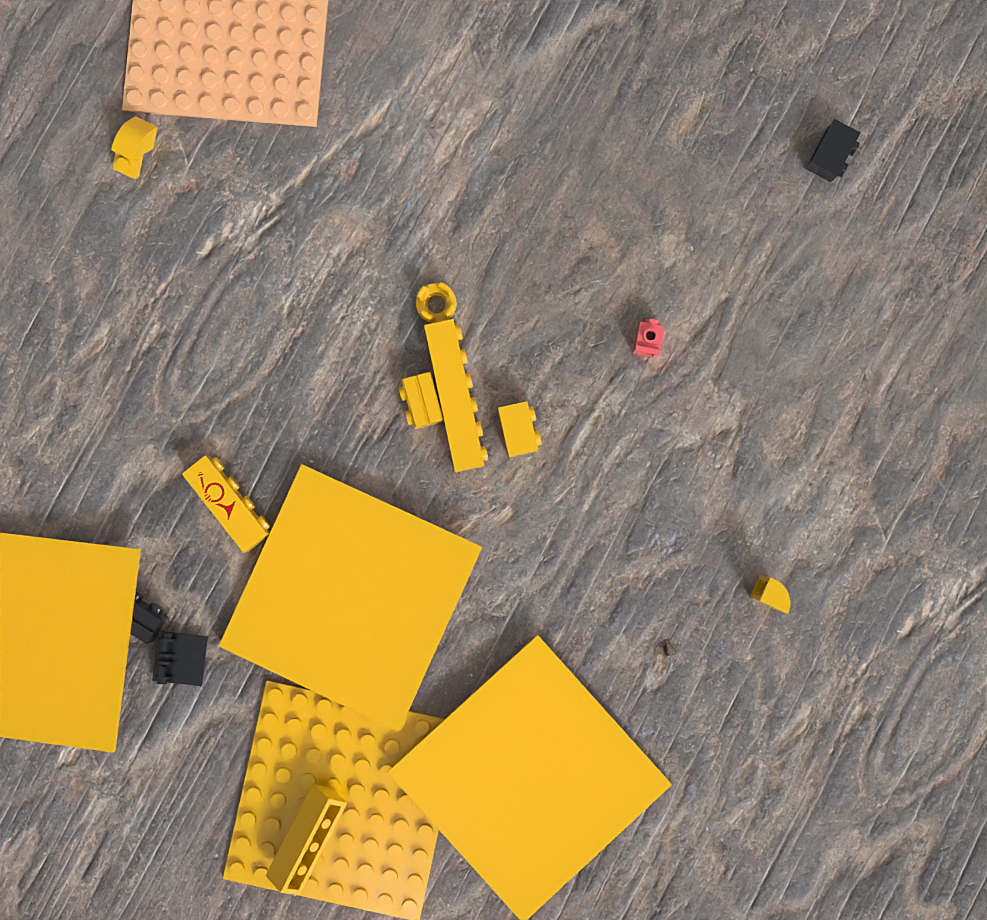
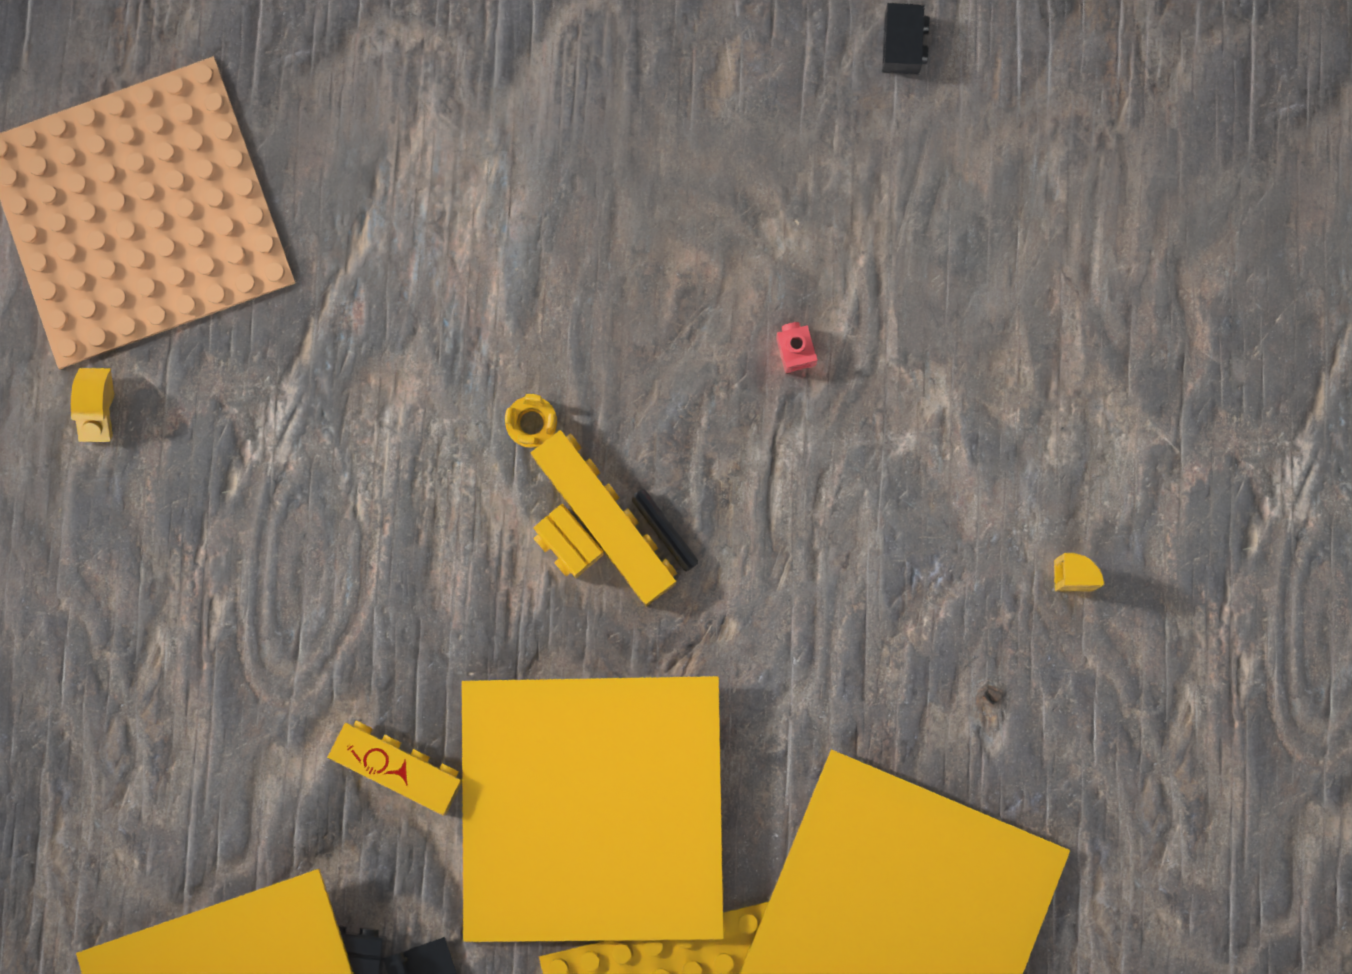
camera: 25 degrees left, 5 degrees down
yellow brick [498,401,542,458] -> none
none -> black axle [632,489,698,572]

